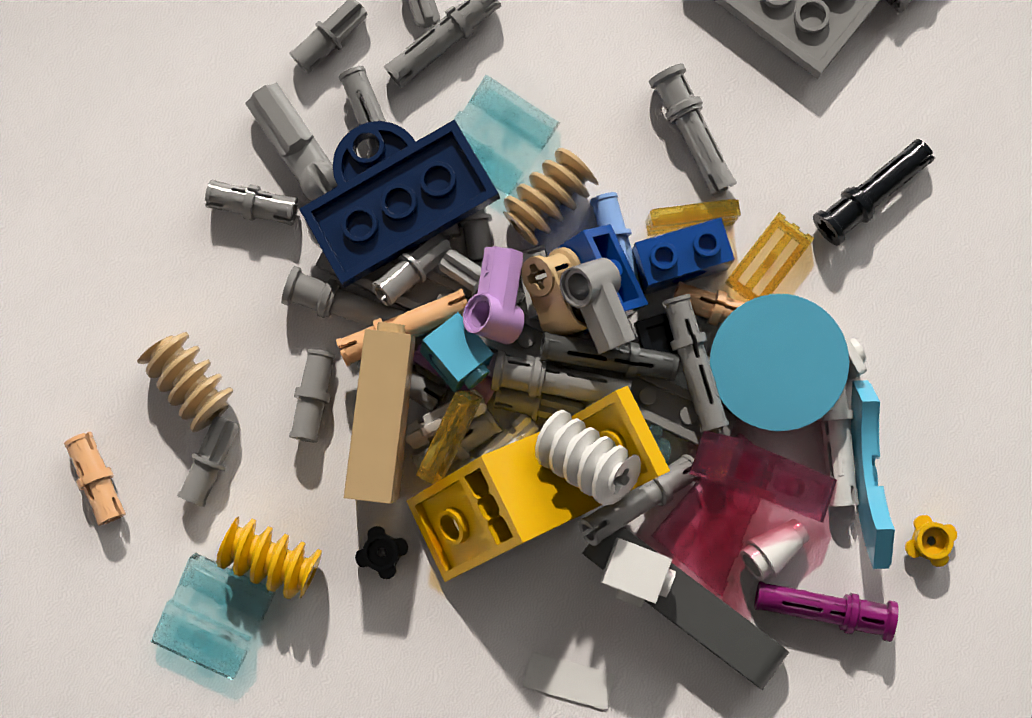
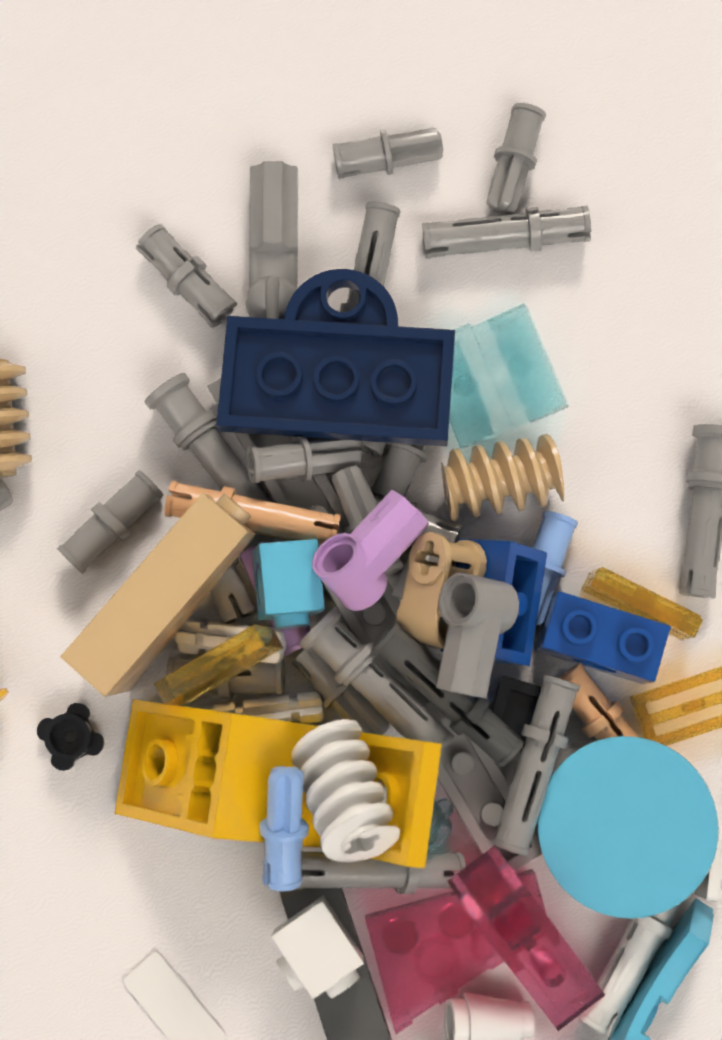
camera: 30 degrees right, 0 degrees up
none -> light blue axle [259,766,309,891]

